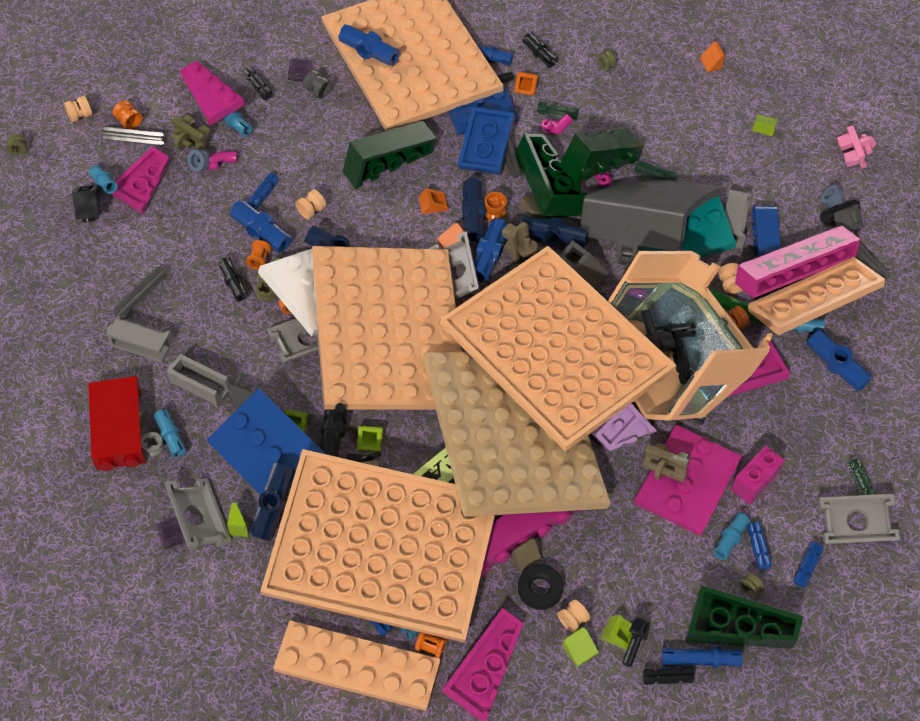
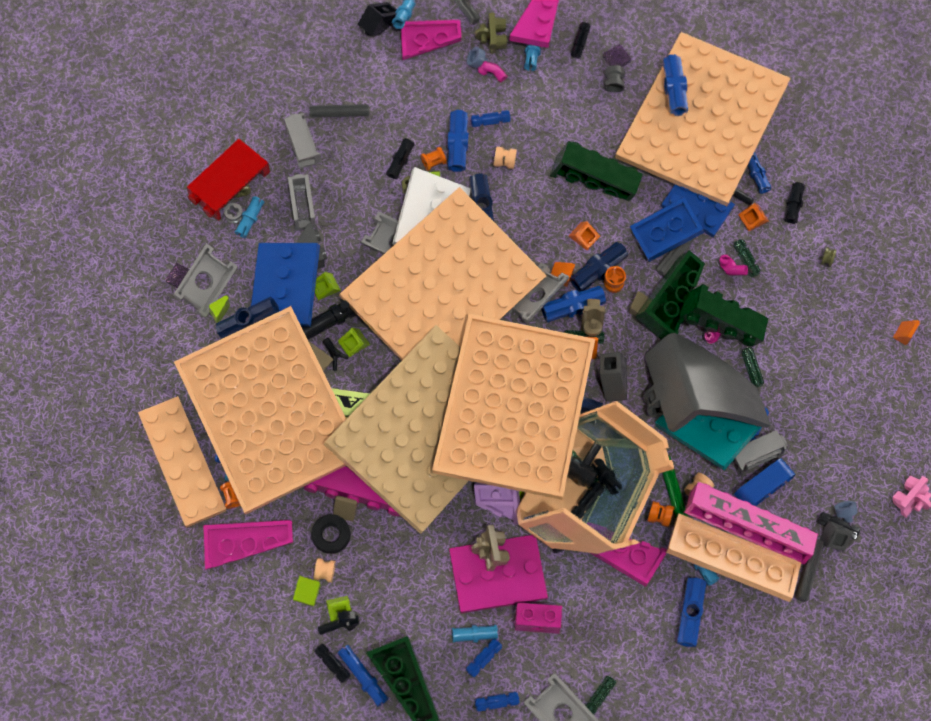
camera: 50 degrees right, 10 degrees up
dark blue piece [520,215,589,249] -> none
olive bush [739,573,765,599] -> none
lime slope [752,114,778,137] -> none

